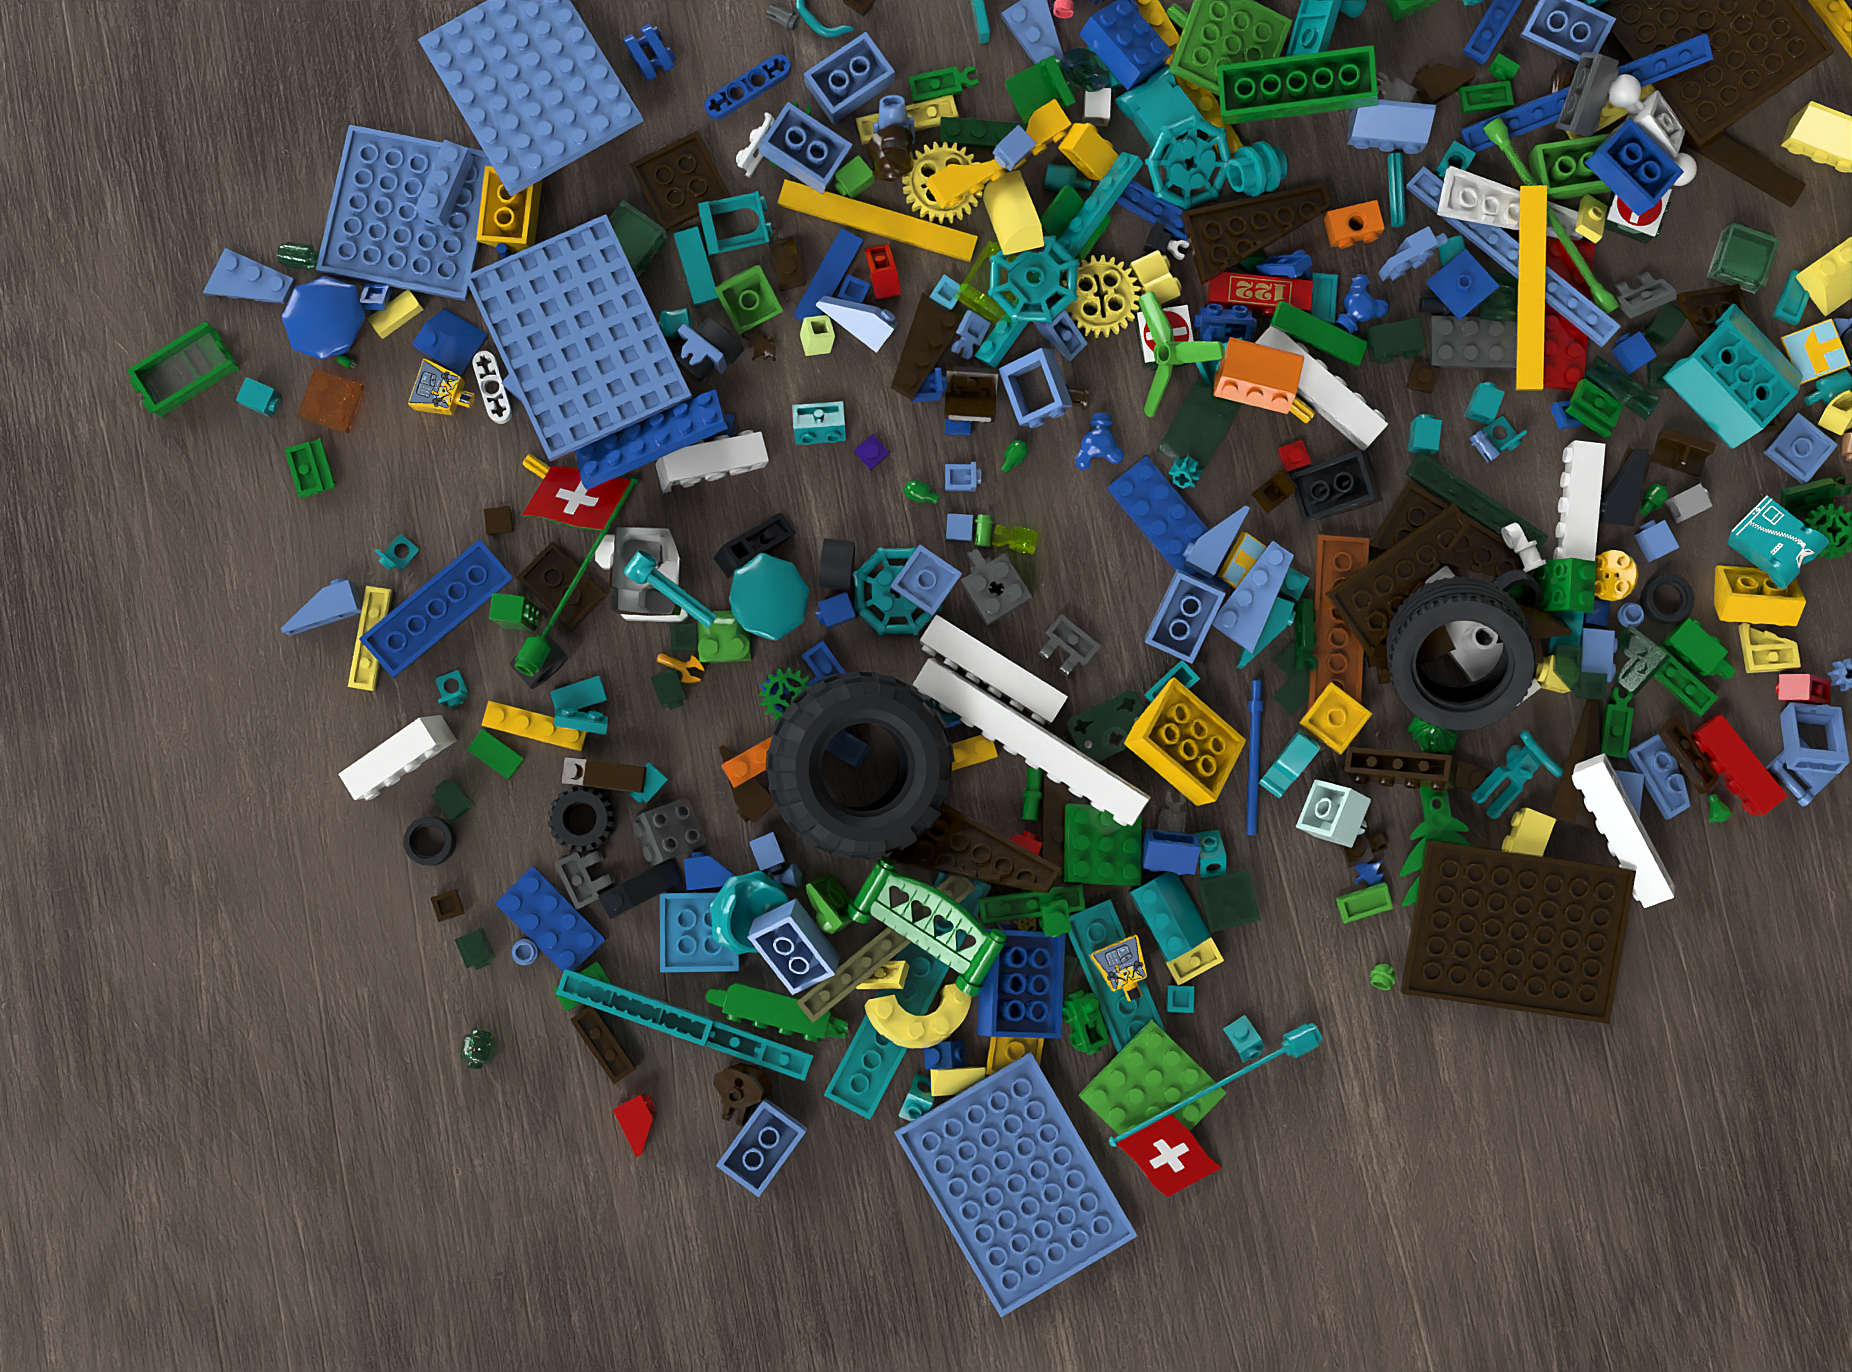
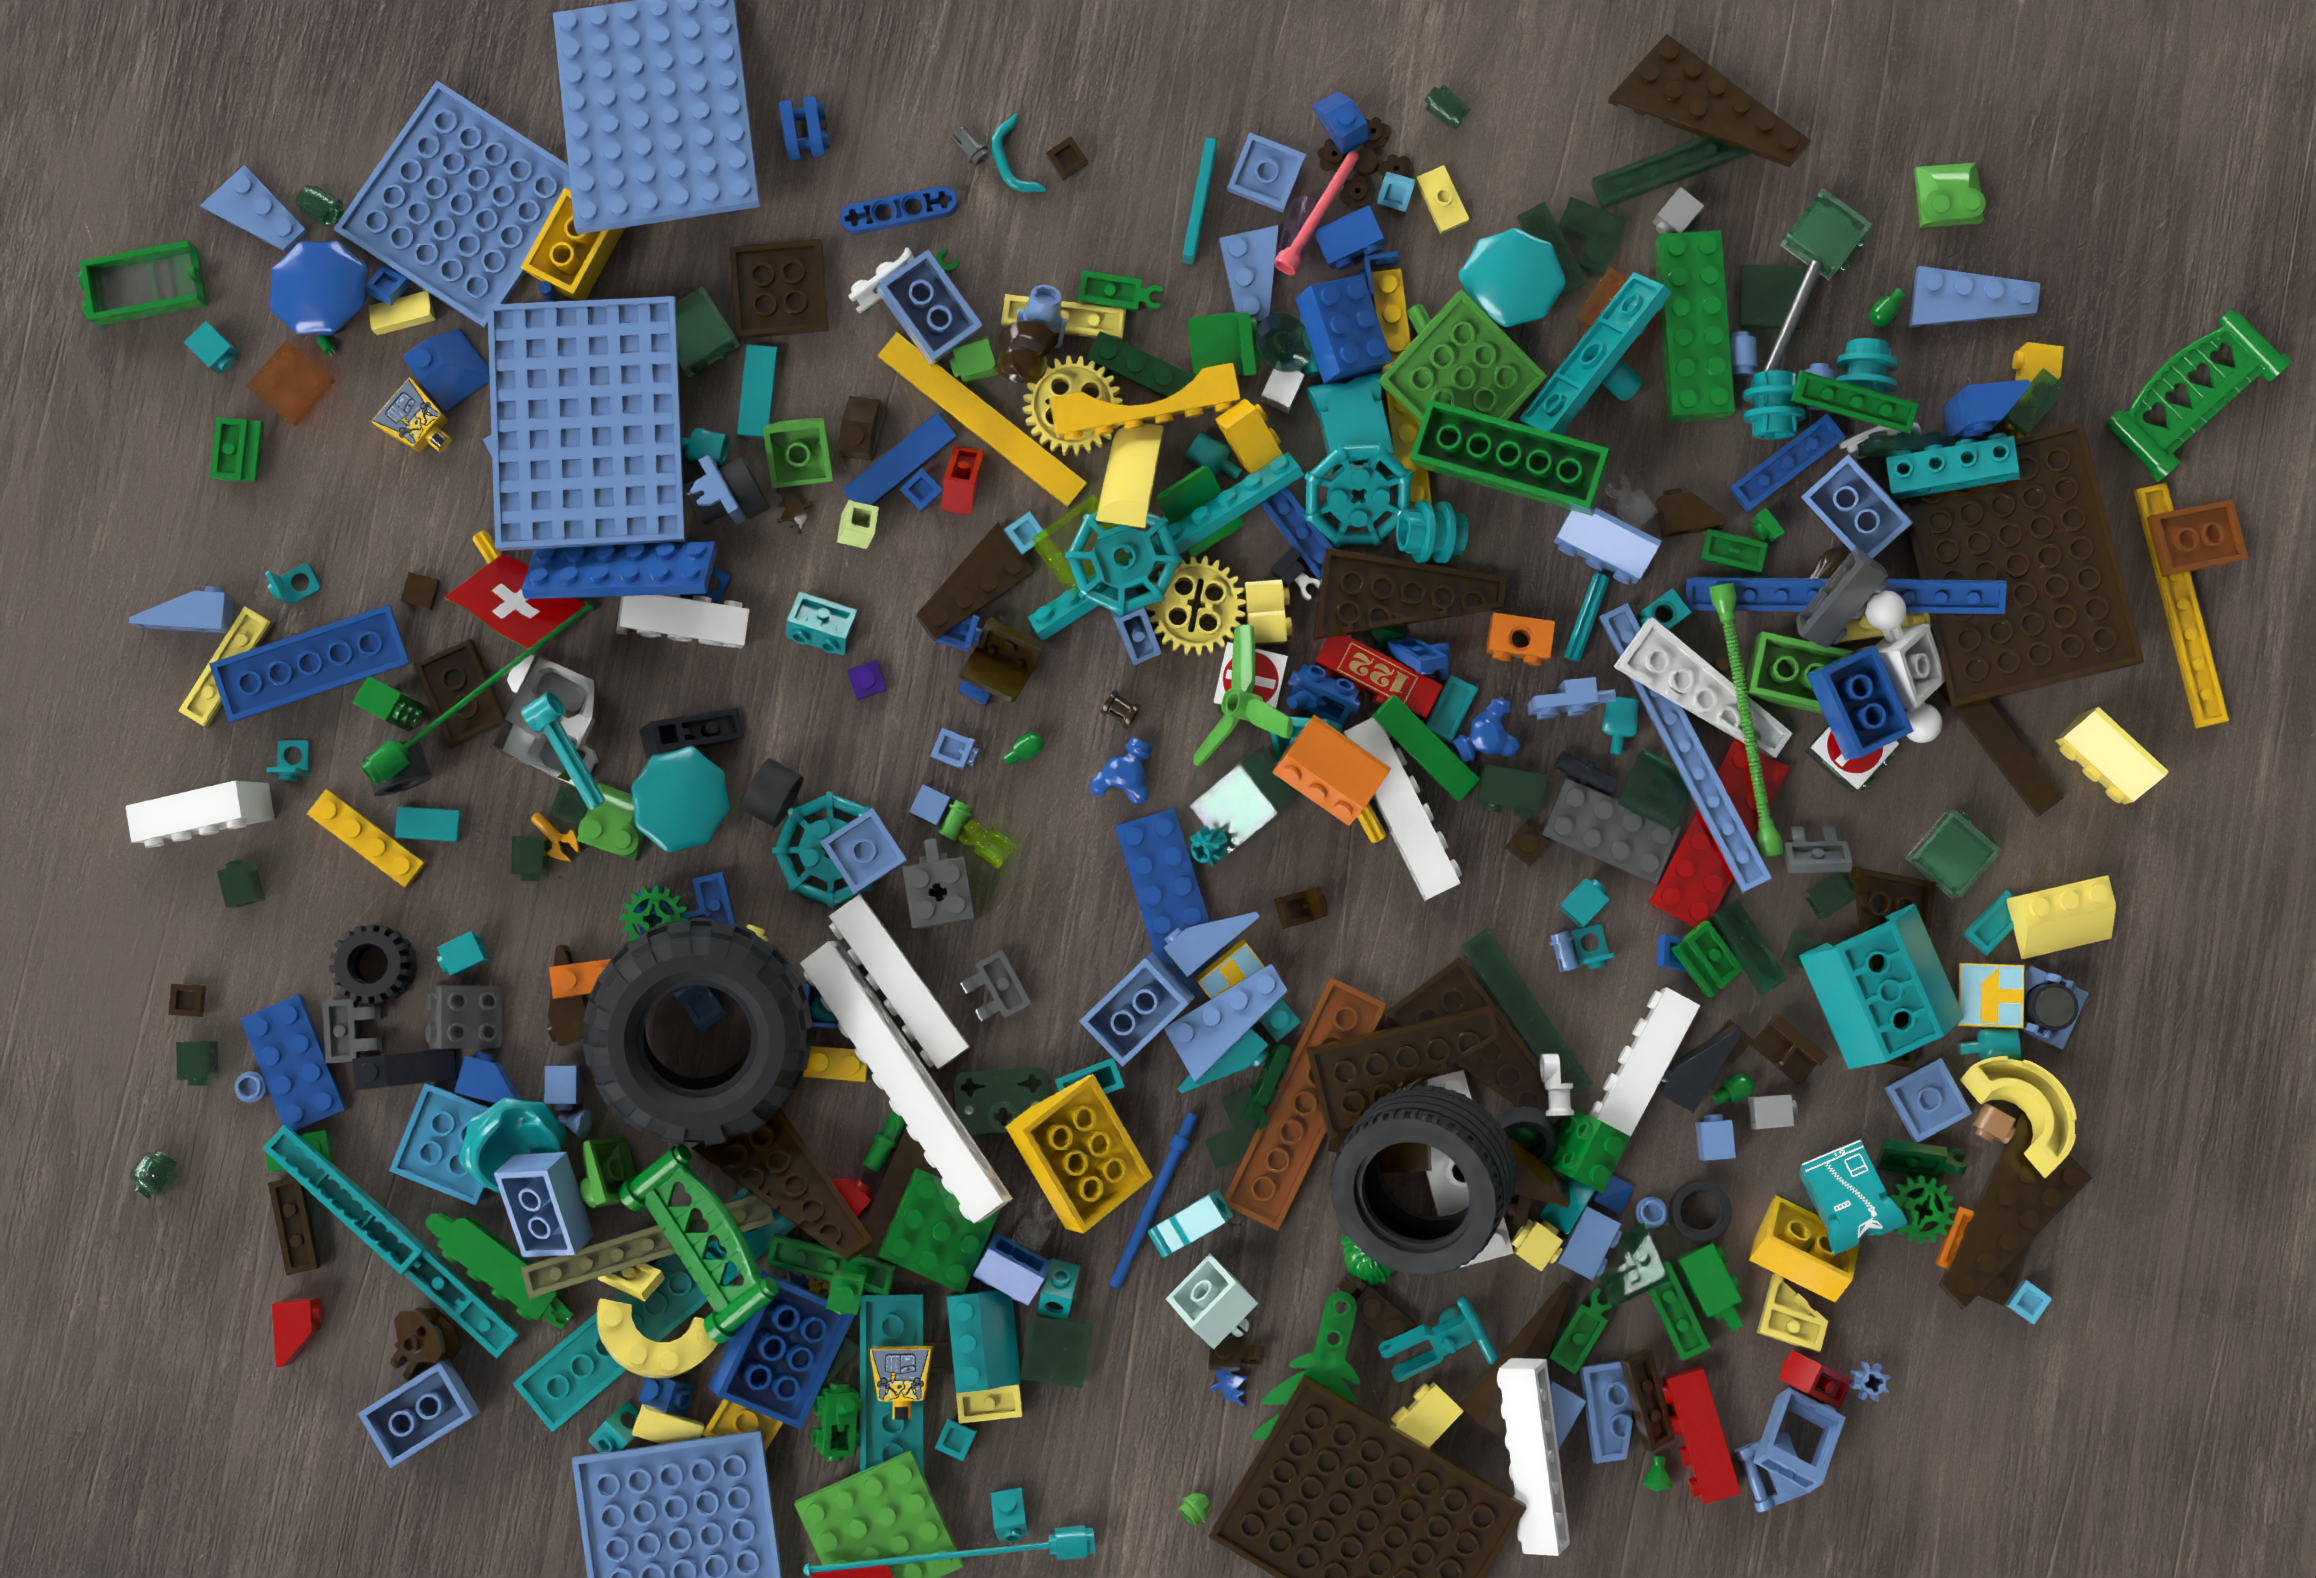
camera: 30 degrees right, 0 degrees up
black tyre [403,817,456,866] -> none
medium blue brick [415,139,474,227] -> none
green tile [467,729,525,780] -> none
white beam [472,351,513,424] -> none
teal plate [554,707,608,735] -> none
dark brown slope [561,757,647,793] -> none
teal panel [698,191,773,255] -> none
medium blue brick [804,32,895,125] -> none
blue brick [815,592,856,630] -> none
slope [816,296,899,353] -> none
green cylinder [904,480,939,504] -> none
medium blue plate [951,310,991,359] -> none
medium blue brick [993,125,1036,171] -> none
medium blue window [999,348,1073,428] -> none
red plate [1277,440,1311,473] -> none
black slope [1289,449,1383,524] -> none
yellow tile [1299,682,1373,755] -> none
bright green tile [1336,882,1394,924] -> none
dark brown brick [1344,747,1458,792] -> none
teal brick [1407,414,1442,455] -> none
blue plate [1426,249,1499,321] -> none
yellow tile [1516,185,1547,391] -> none
clear green tile [1553,645,1607,700] -> none
light yellow plate [1575,194,1608,243] -> none
yellow plate [1594,550,1638,601] -> none
blue brick [1611,331,1657,375] -> none

